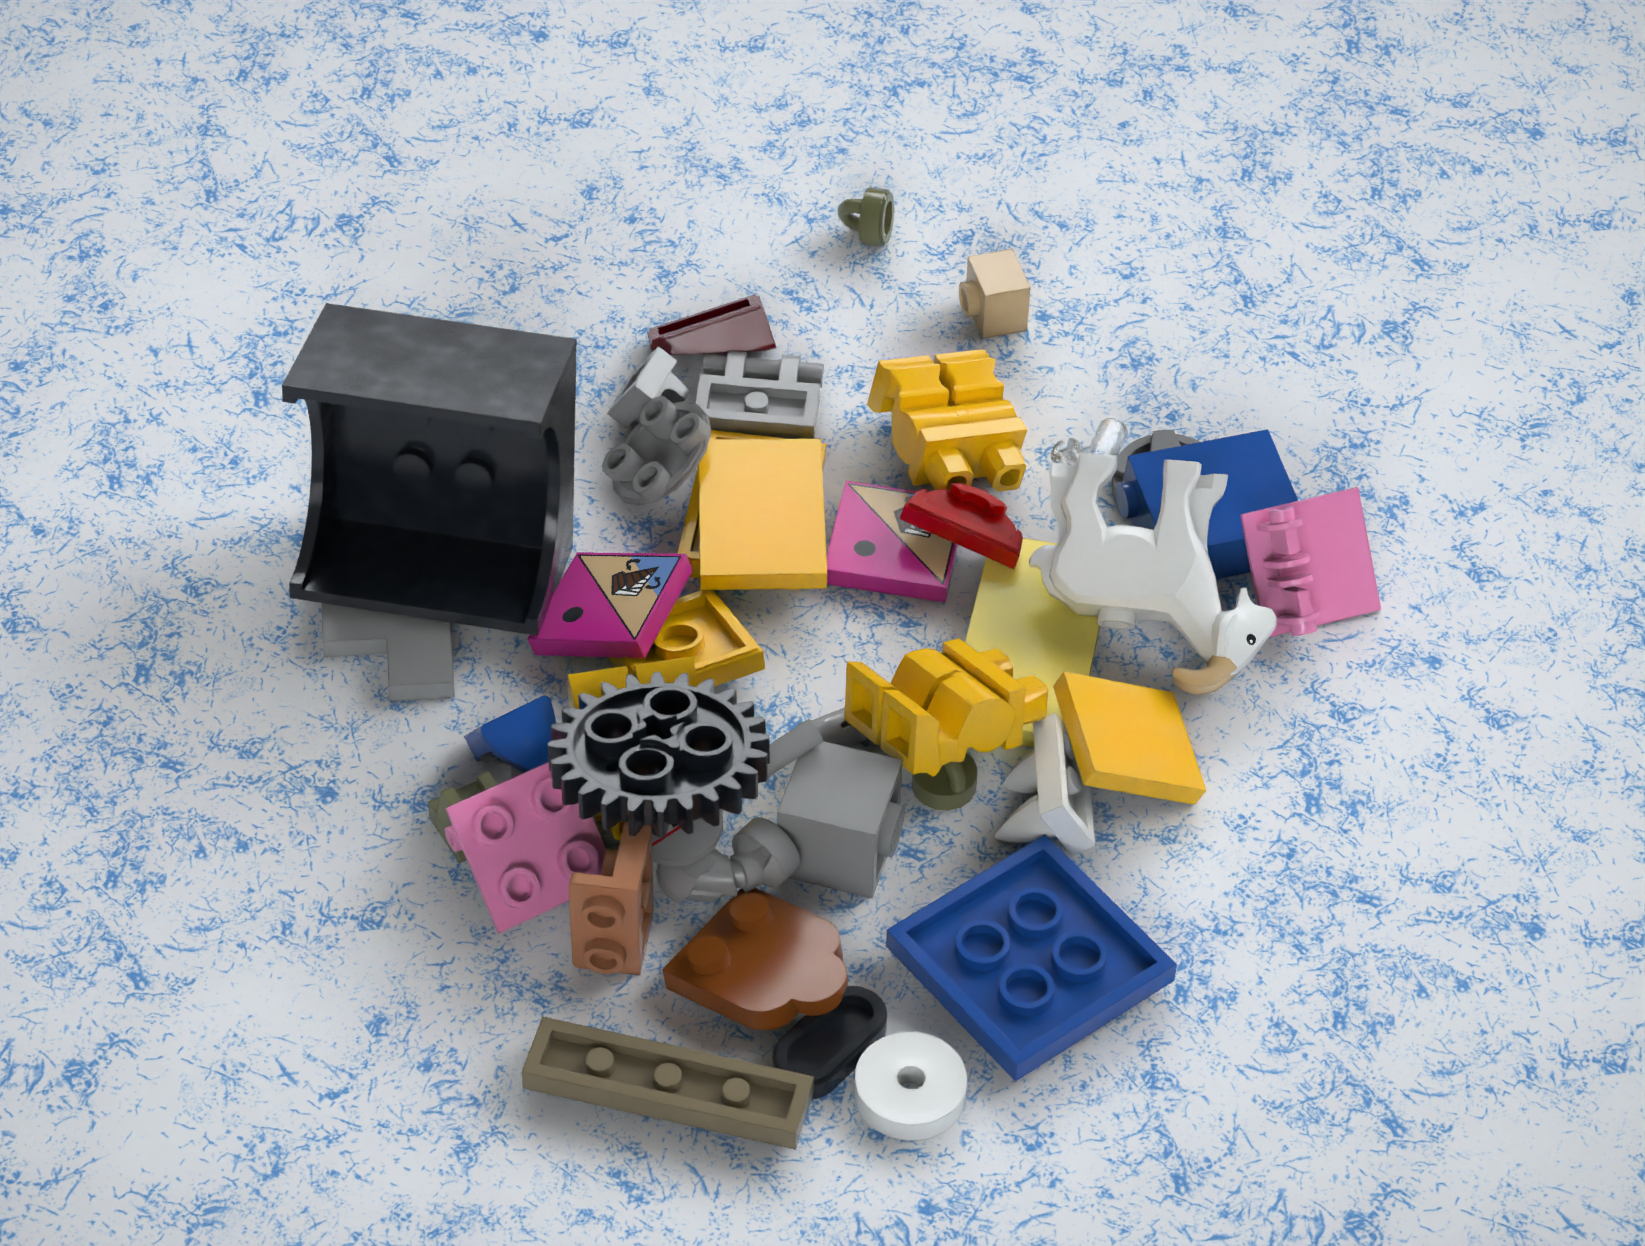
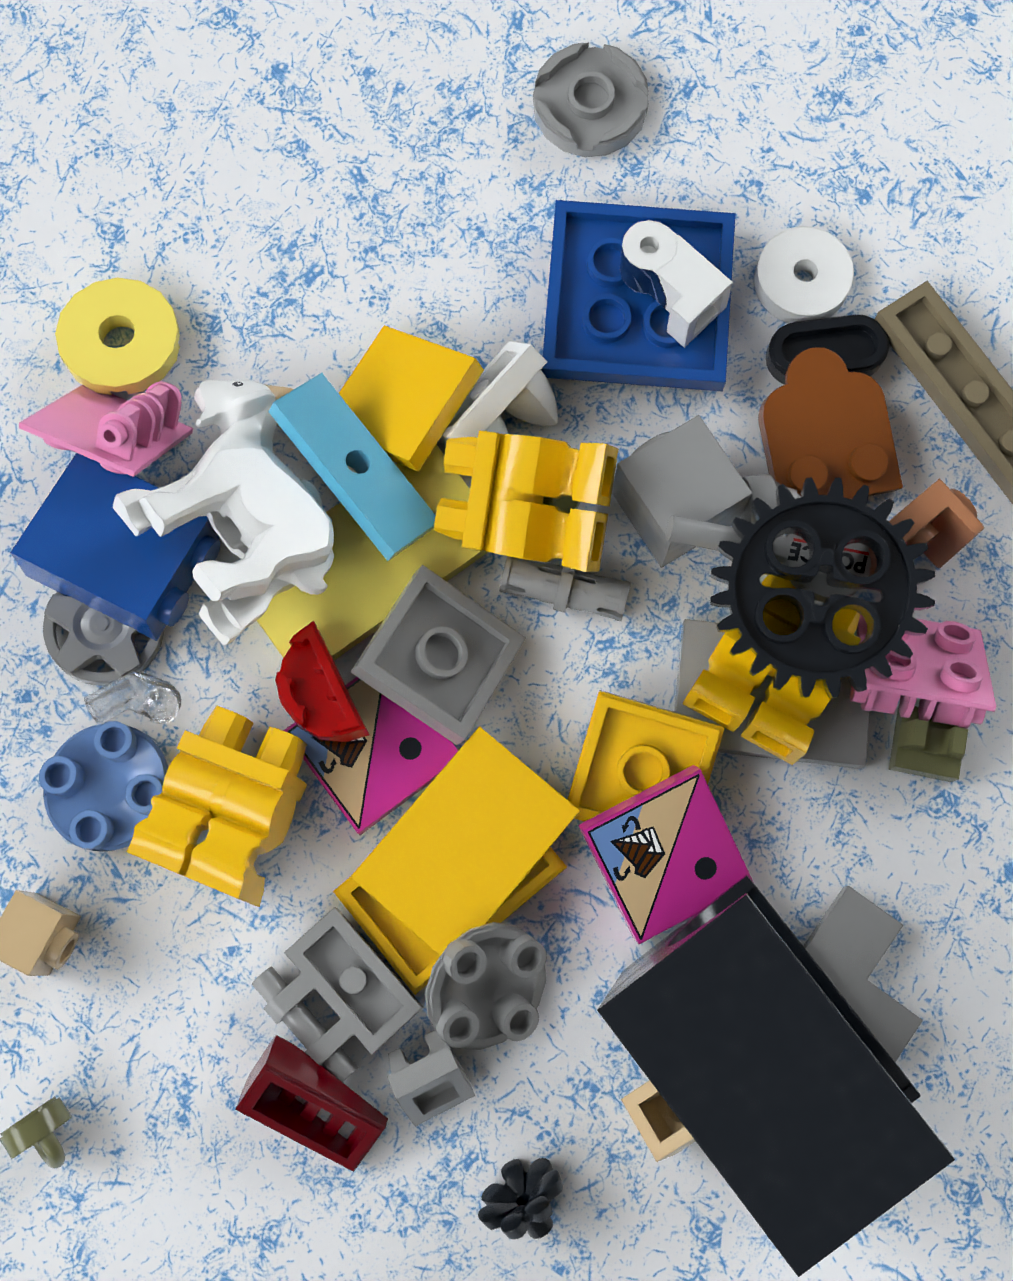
camera: 135 degrees left, 30 degrees up
blue tile [464,695,556,773] -> none
none -> medium blue dish [39,721,168,852]
none -> light yellow tile [55,277,180,395]
none -> medium azure tile [268,373,436,561]
none -> light grey plate [350,565,526,745]
none -> light grey tile [533,42,649,157]
none -> white leg [620,220,733,348]

